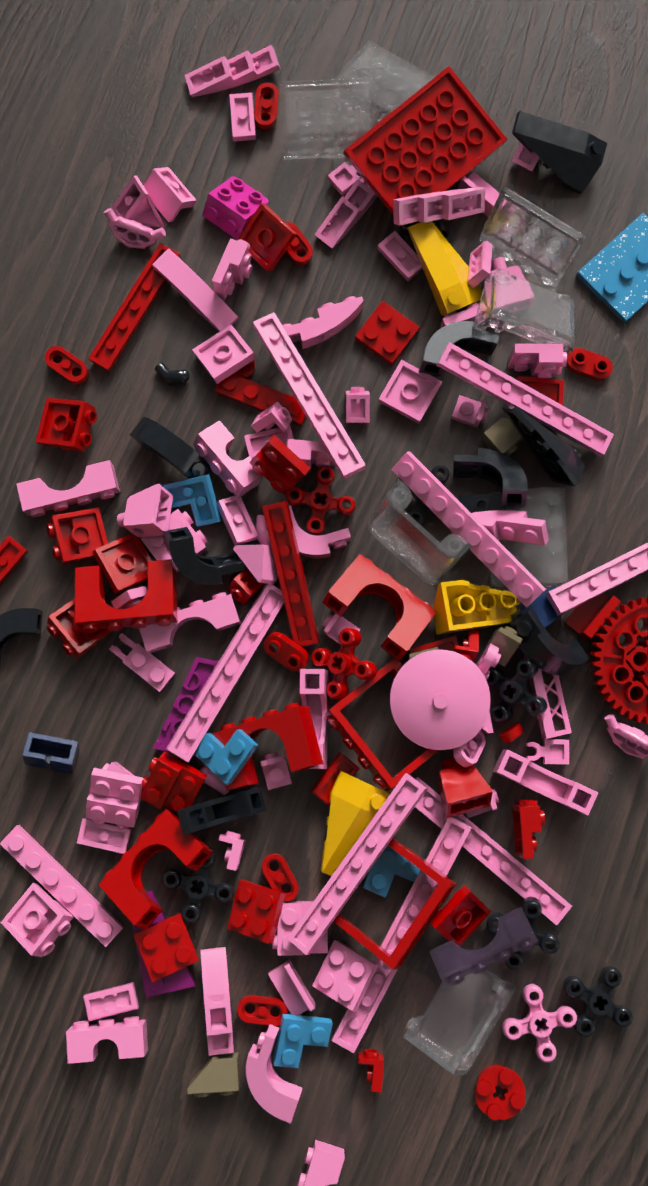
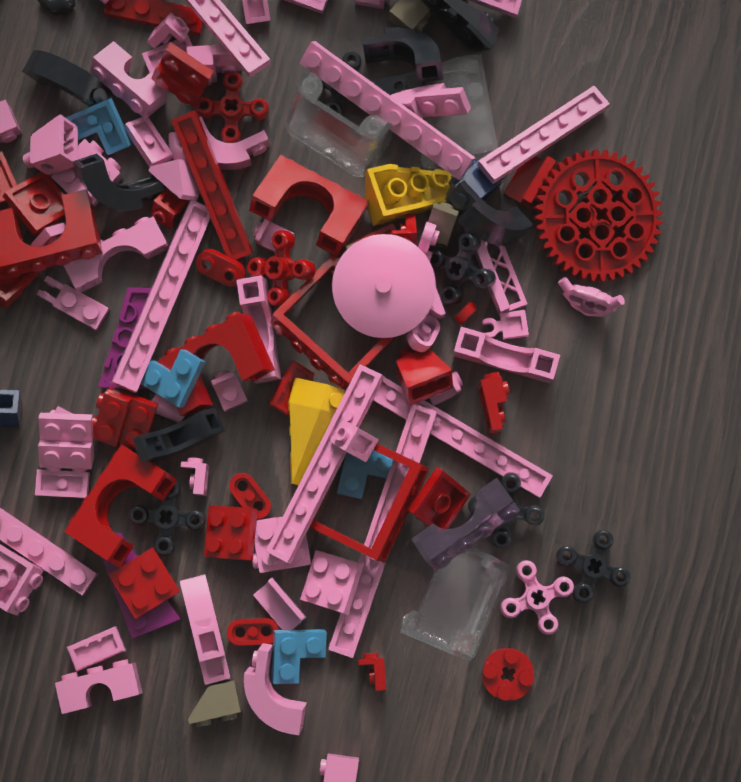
camera: 10 degrees left, 0 degrees up
none -> bright pink bracket [331,420,379,462]

